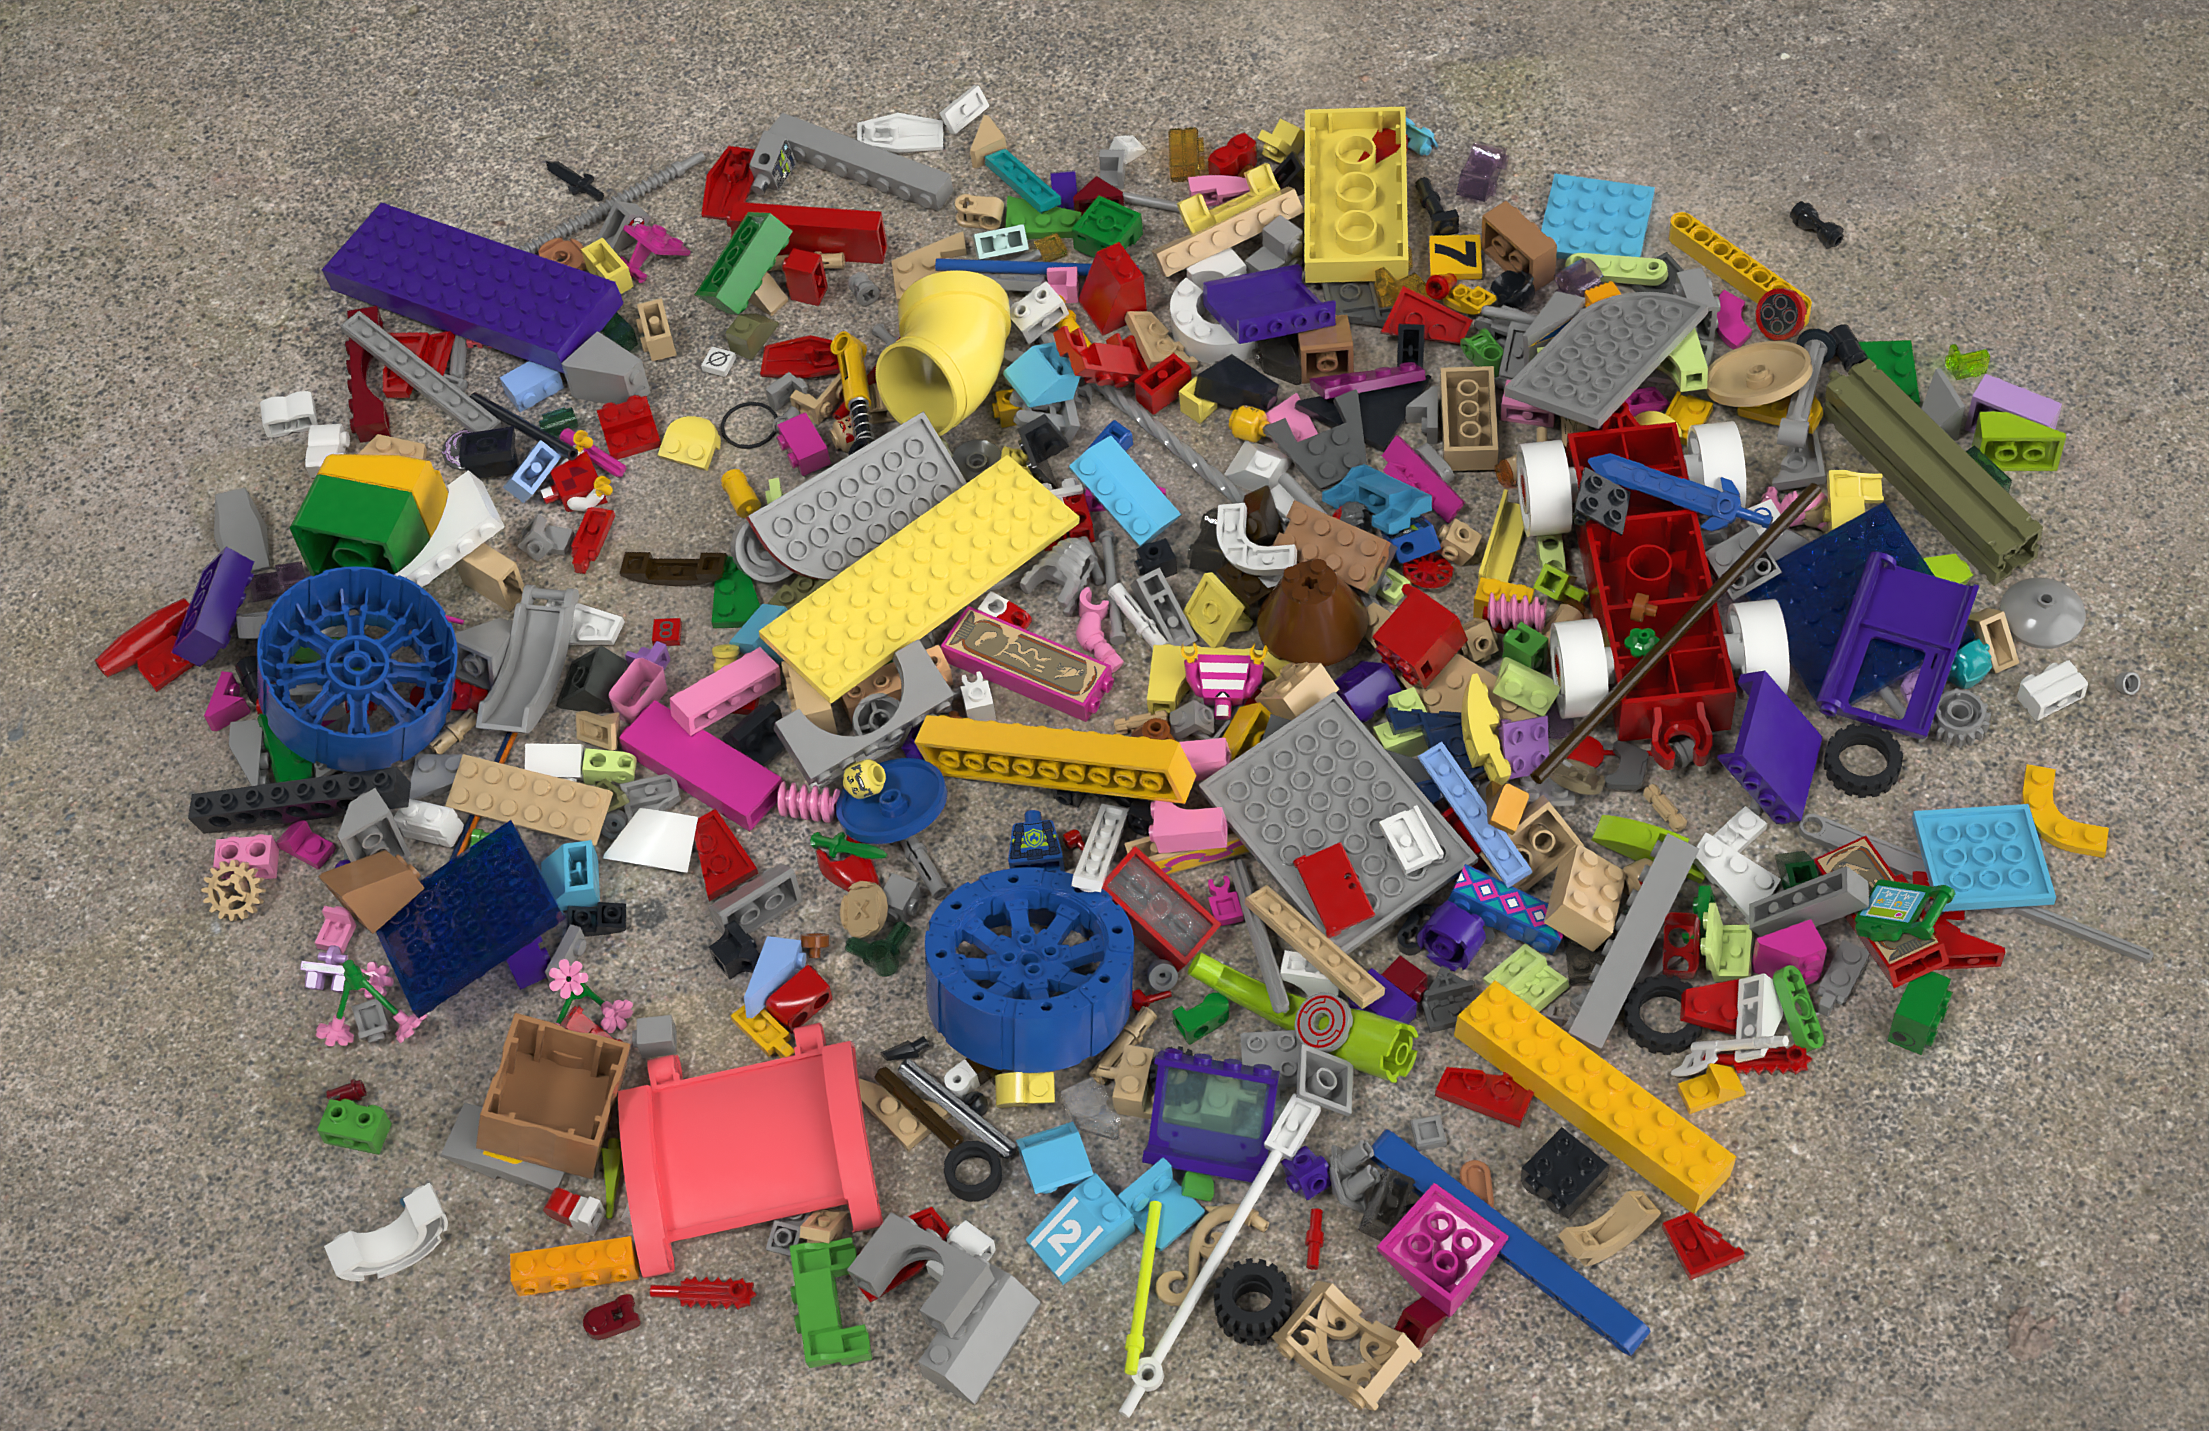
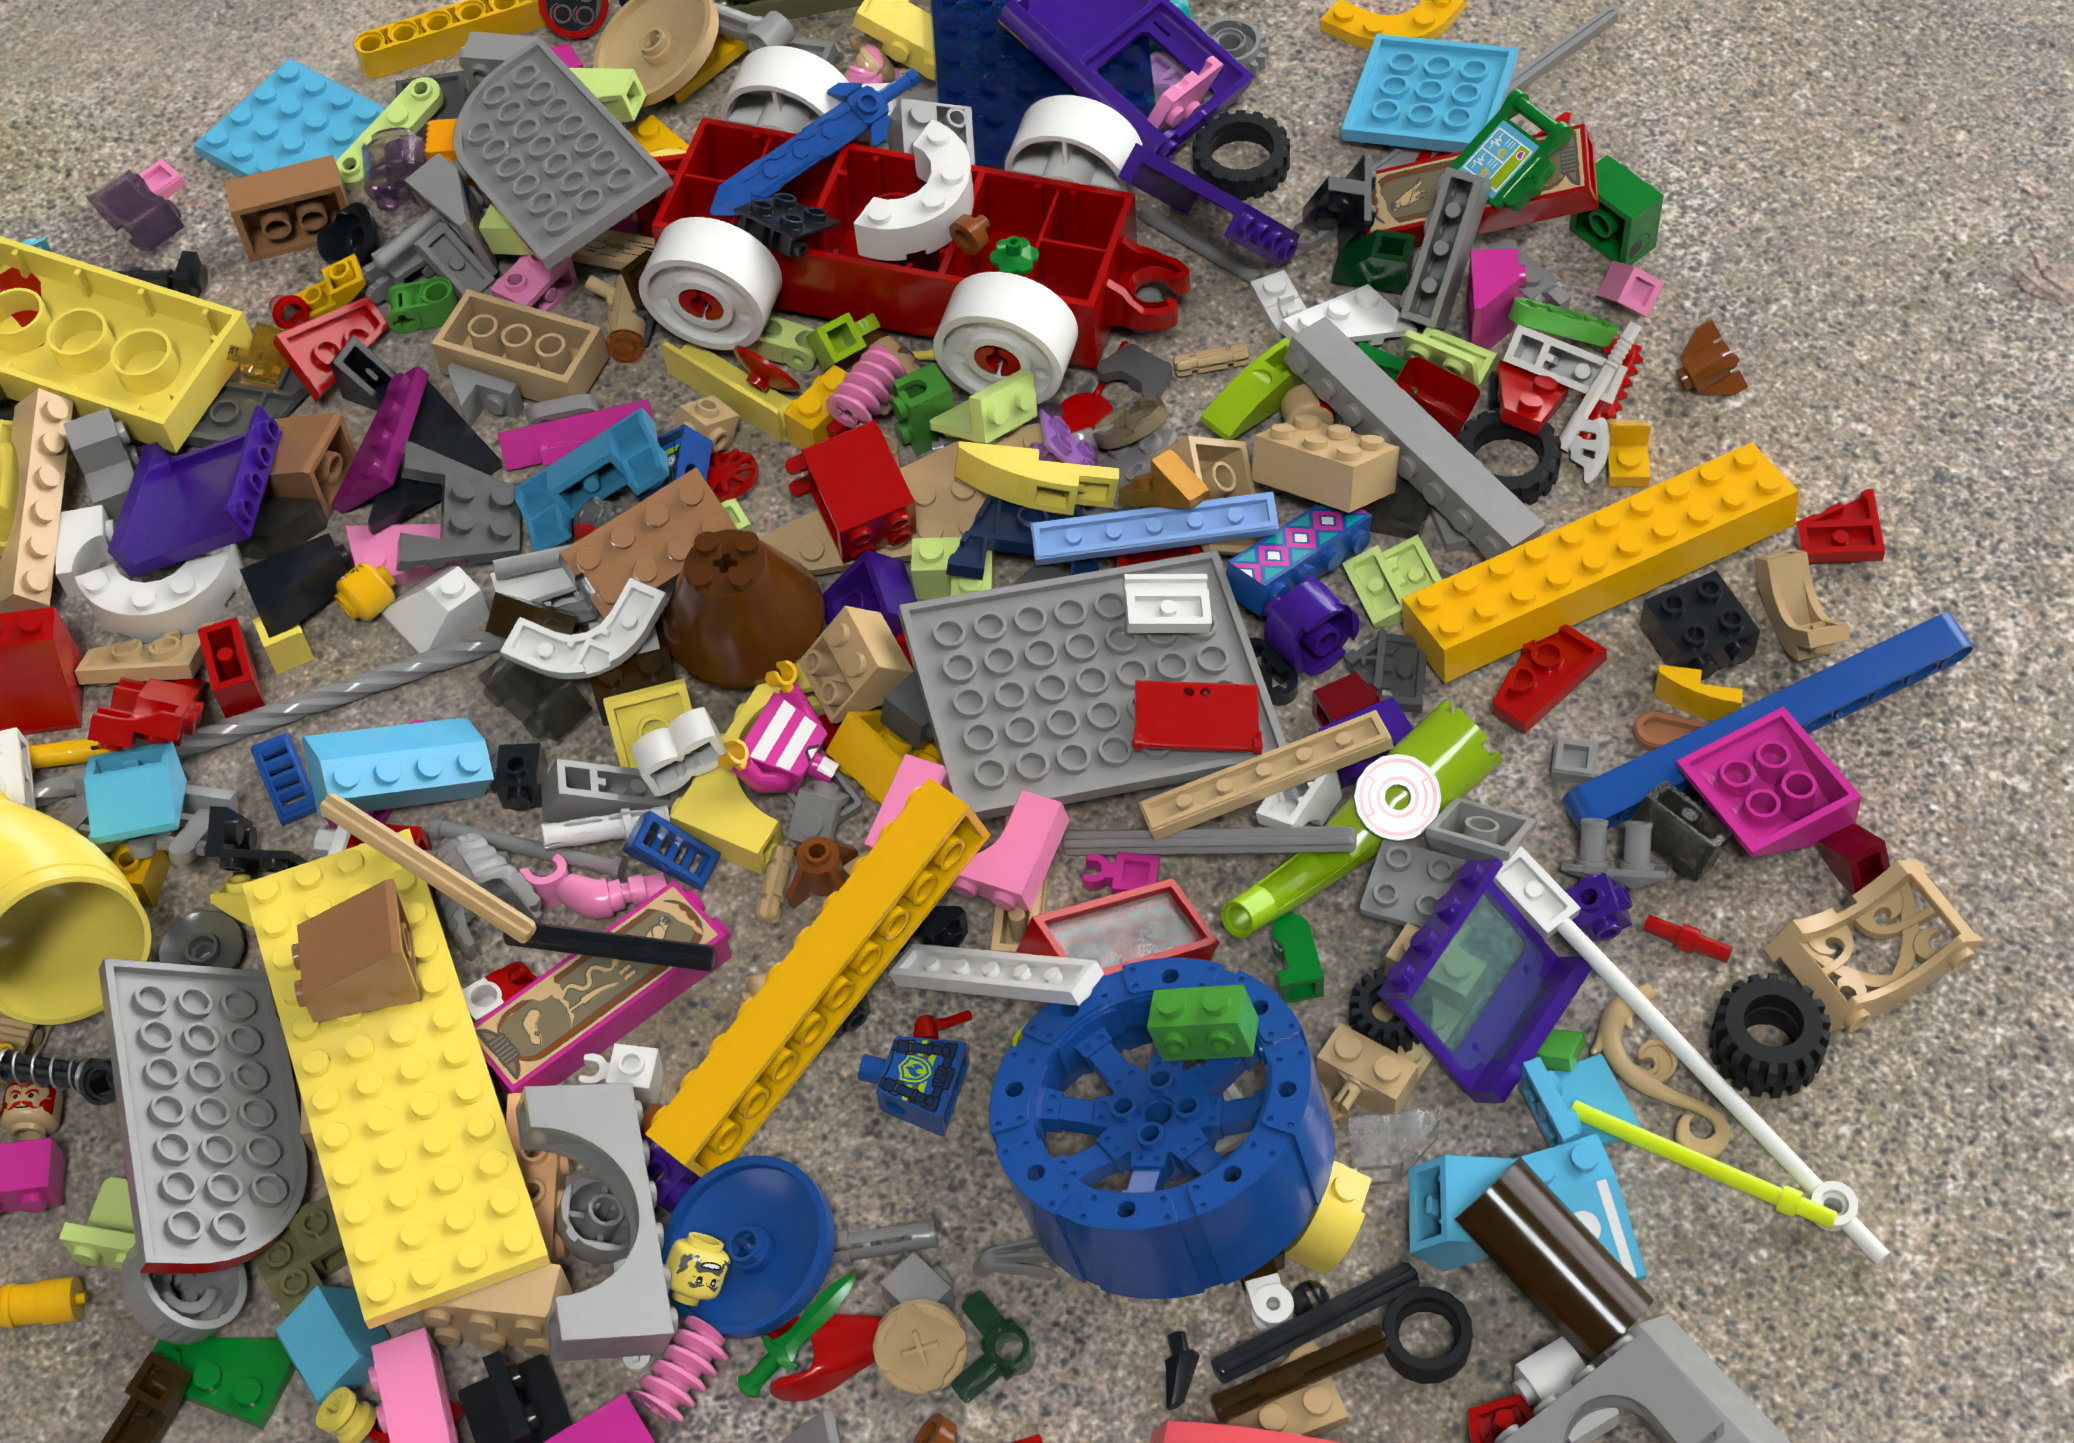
camera: 70 degrees left, 0 degrees up
yellow tile [1429,234,1482,280] -> none
dark brown piece [1530,483,1821,784] -> none
none -> bright pink tile [133,159,186,205]
none -> medium nougat slope [291,878,421,1023]
none -> tan axle [319,793,537,943]
none -> black axle [503,923,716,971]
none -> blue slope [622,810,721,890]
none -> white brick [631,707,727,797]
none -> red dish [733,345,800,393]
none -> white brick [853,119,974,261]
none -> bright pink wing [1147,56,1224,131]
none -> bright green brick [1147,984,1259,1061]
none -> black bracket [1303,155,1376,252]
none -> dark brown brick [1455,1157,1654,1363]
none -> bright pink panel [1597,261,1665,317]
none -> yellow slope [1654,664,1743,722]
none -> dark orange brick [1675,319,1748,395]

